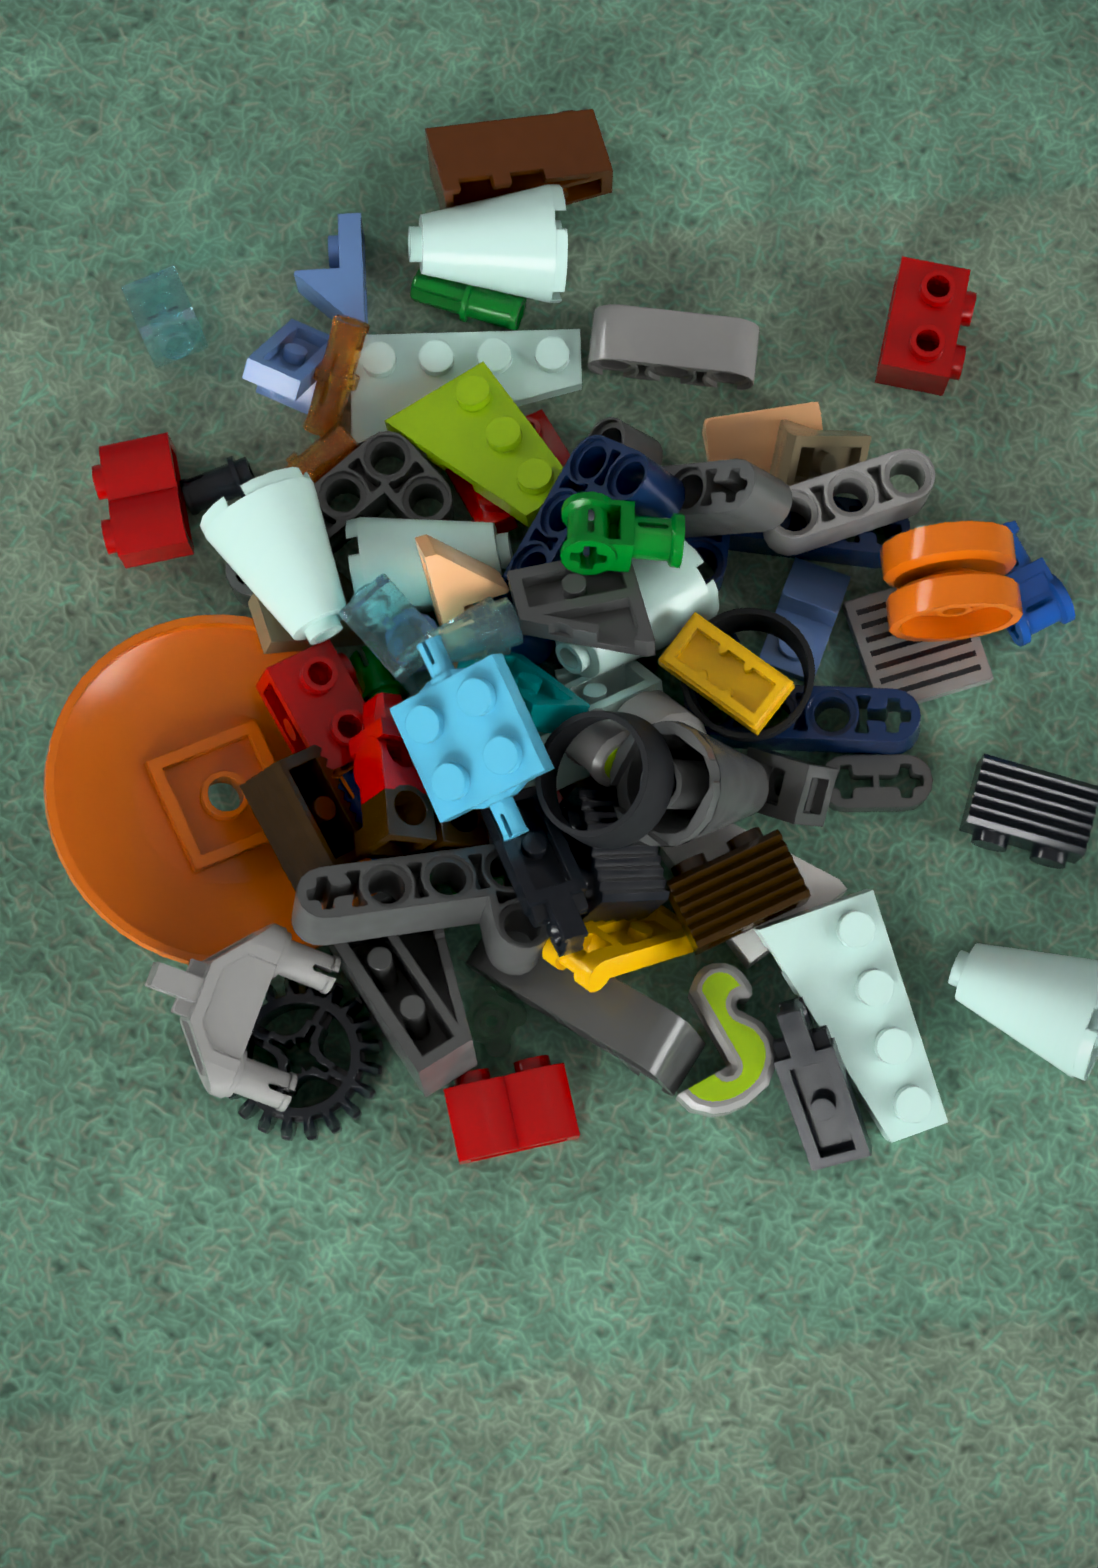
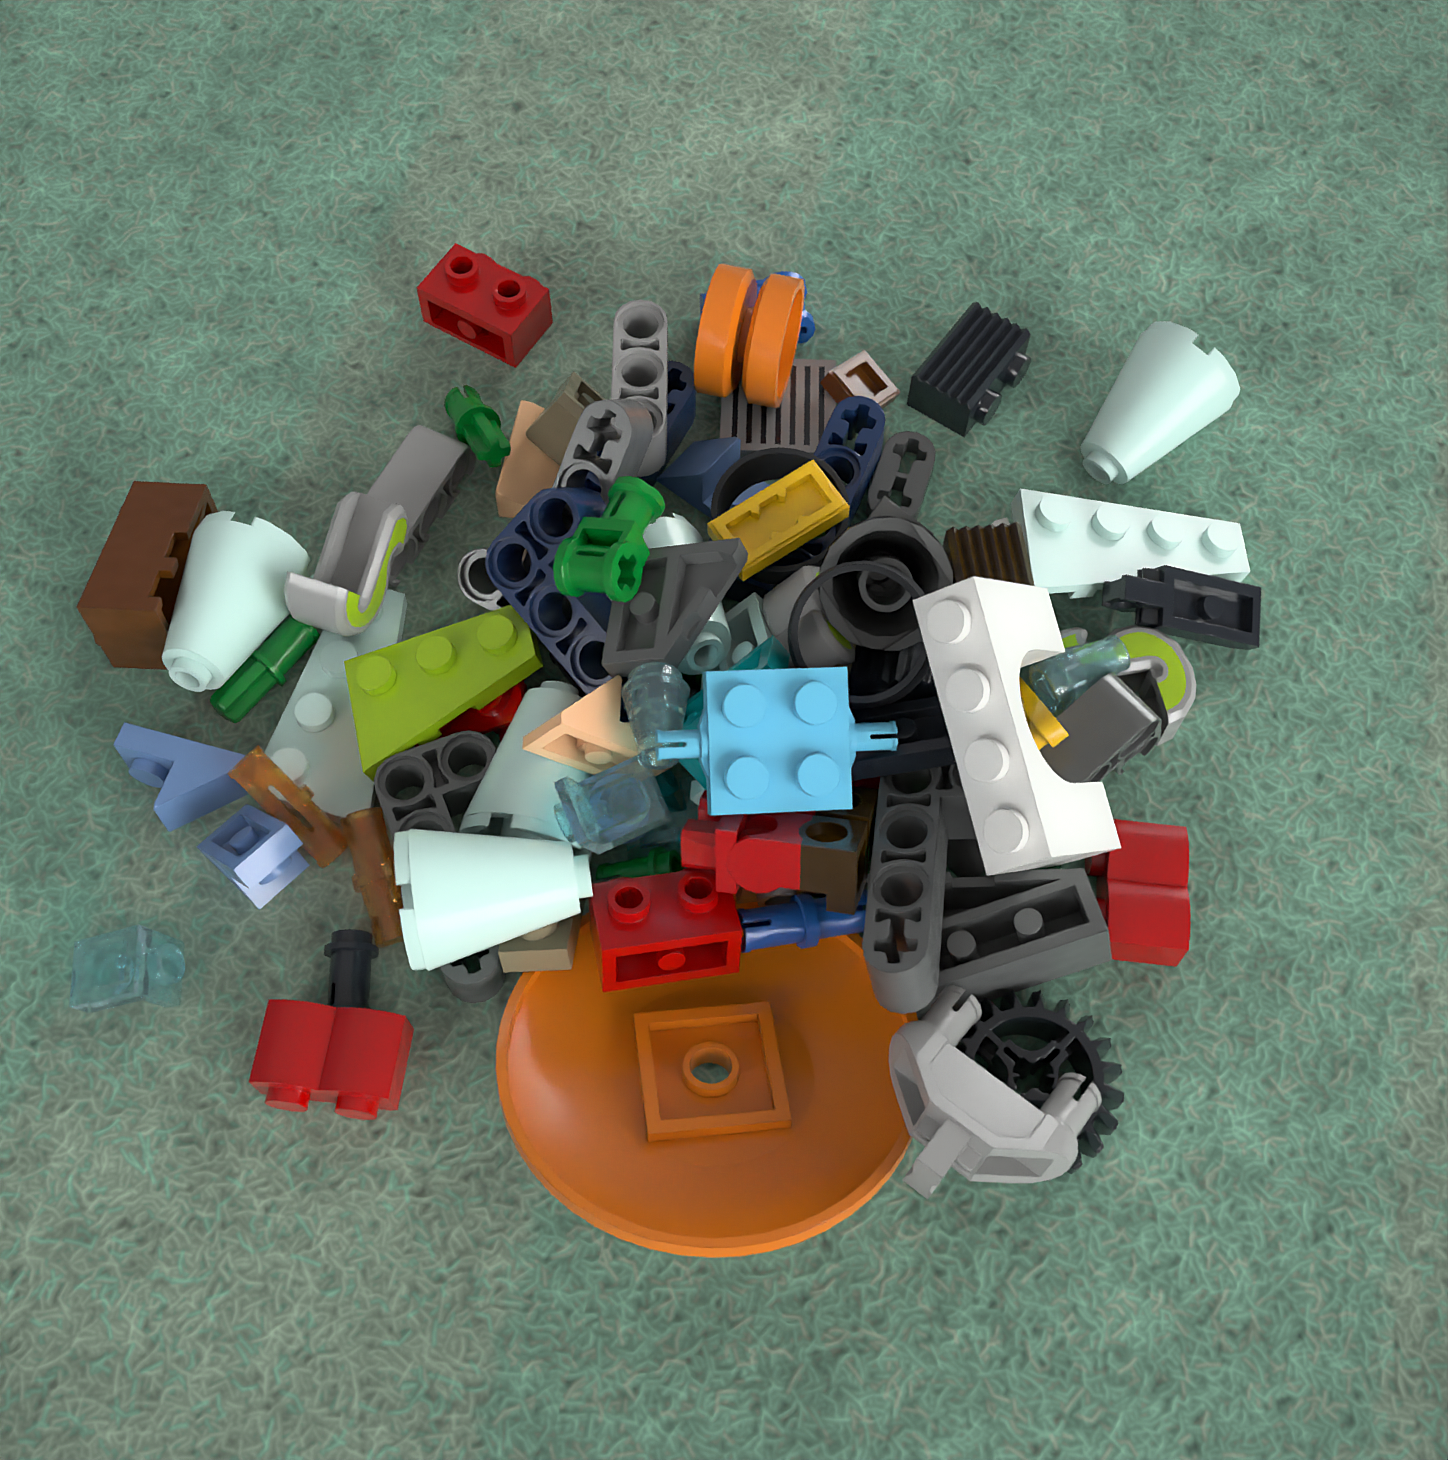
camera: 75 degrees left, 15 degrees down
dark brown brick [240,745,365,892] -> none
none -> light grey animal [284,491,409,637]
none -> green axle [444,385,511,467]
none -> tile [820,350,901,409]
none -> white arch [912,576,1121,876]
none -> clear light blue cone [1029,635,1131,713]

